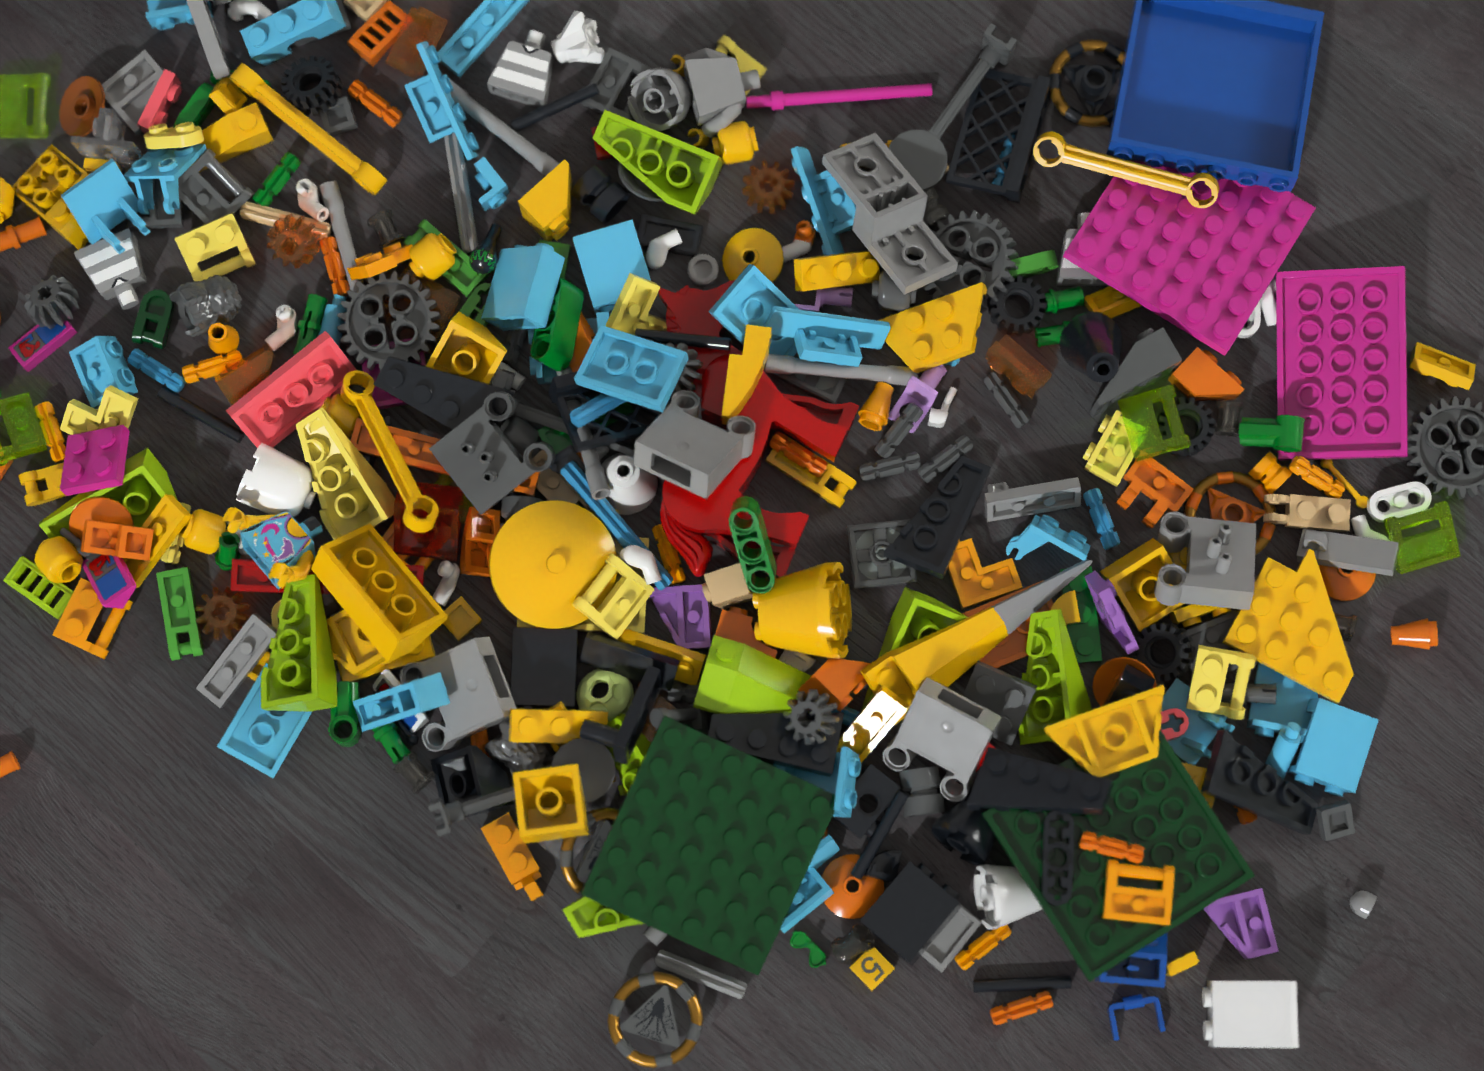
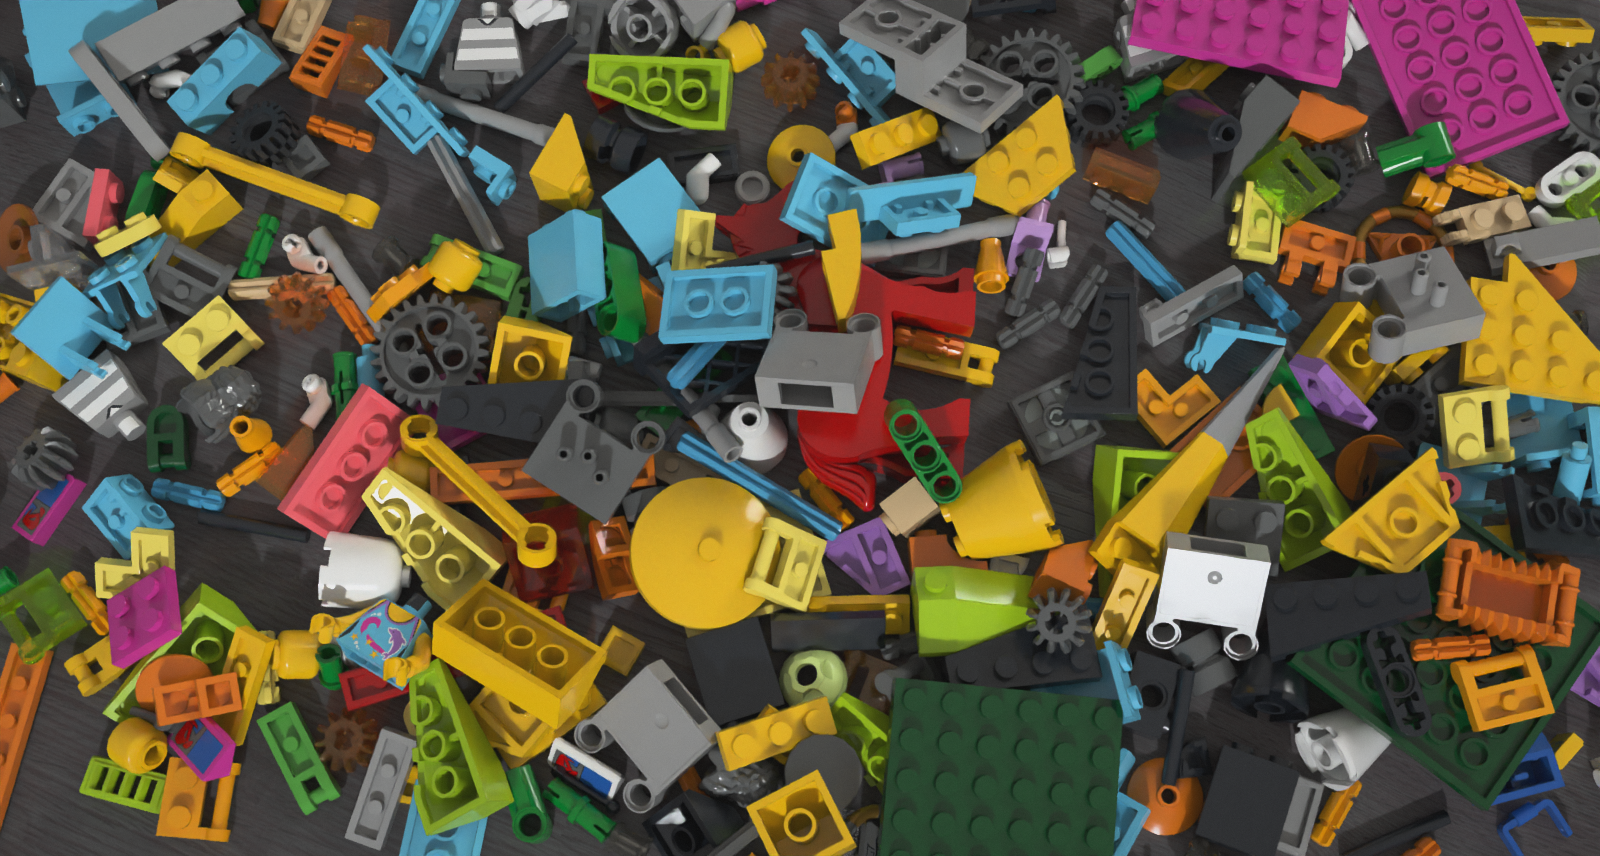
camera: 20 degrees left, 5 degrees down
medium azure slope [353,672,450,732] -> none
white arm [432,560,460,607] -> none
black piece [469,224,502,274] -> none
black piece [580,666,662,765] -> none
white arm [619,545,662,585] -> none
none -> dark grey bracket [440,52,493,102]
none -> dark azure axle [1105,220,1186,301]
none -> orange piece [1435,538,1581,647]

